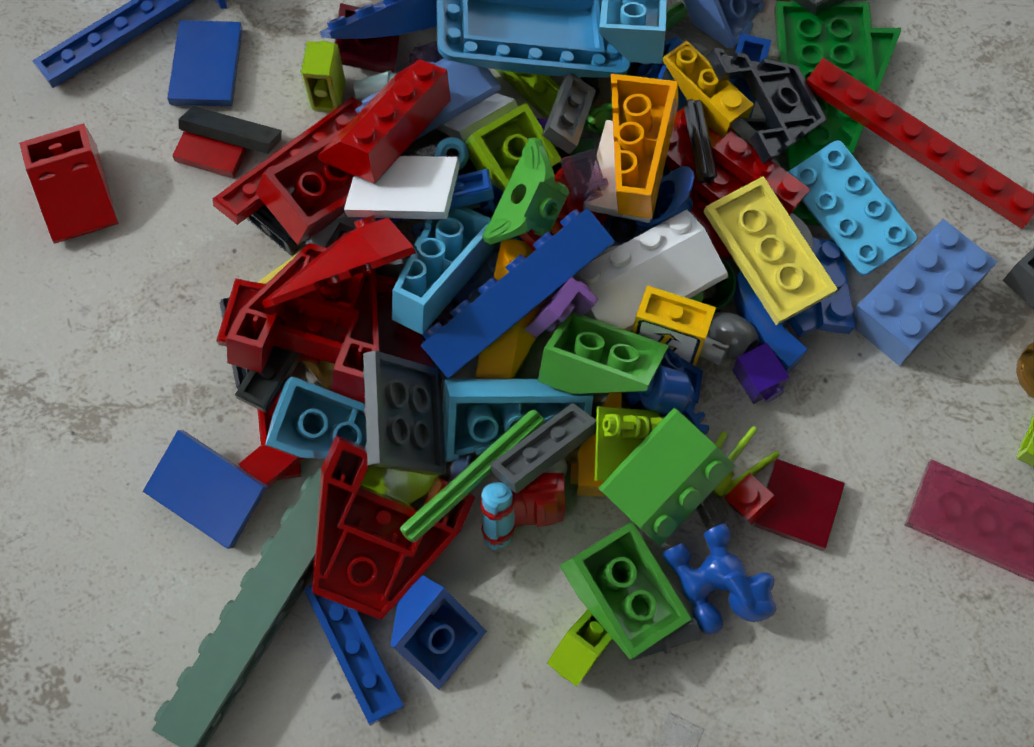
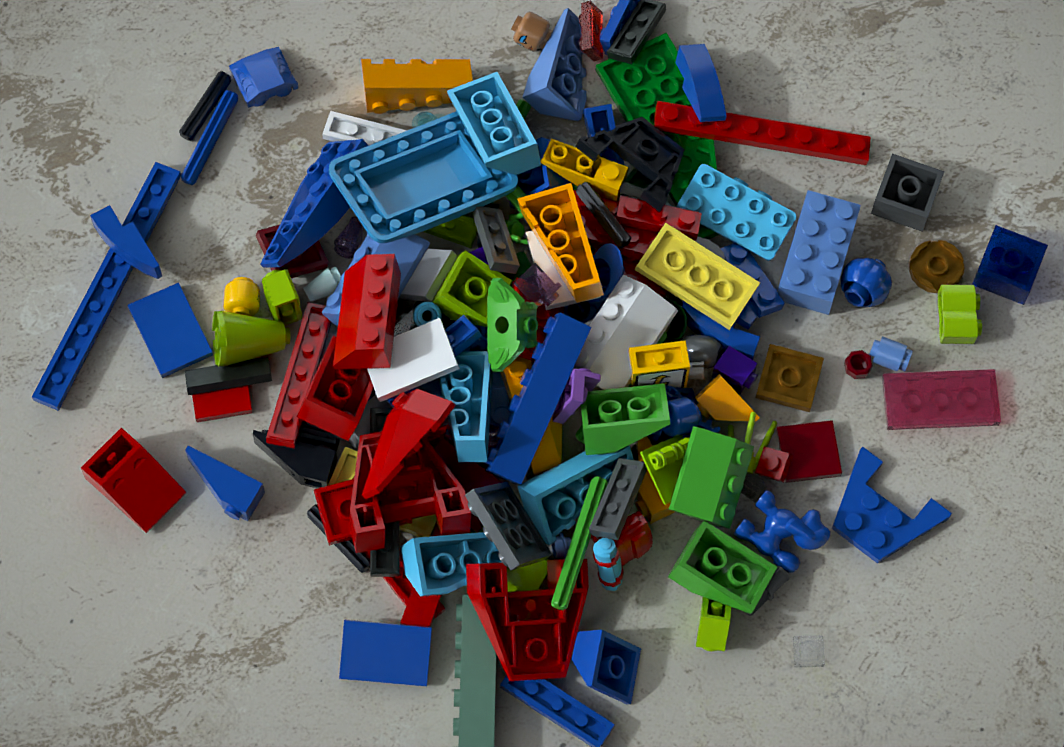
camera: 30 degrees left, 0 degrees up
none -> blue slope [185,446,265,521]
none -> lime cone [212,311,290,367]
none -> yellow head [223,277,260,316]
none -> black slope [252,430,338,489]
none -> blue slope [675,44,726,122]
none -> light orange slope [695,374,760,422]
none -> pearl gold plate [755,344,824,412]
none -> blue wing [832,447,952,564]
none -> blue plant [840,258,892,307]
none -> dark red tile [844,350,873,379]
none -> medium blue brick [869,336,913,372]

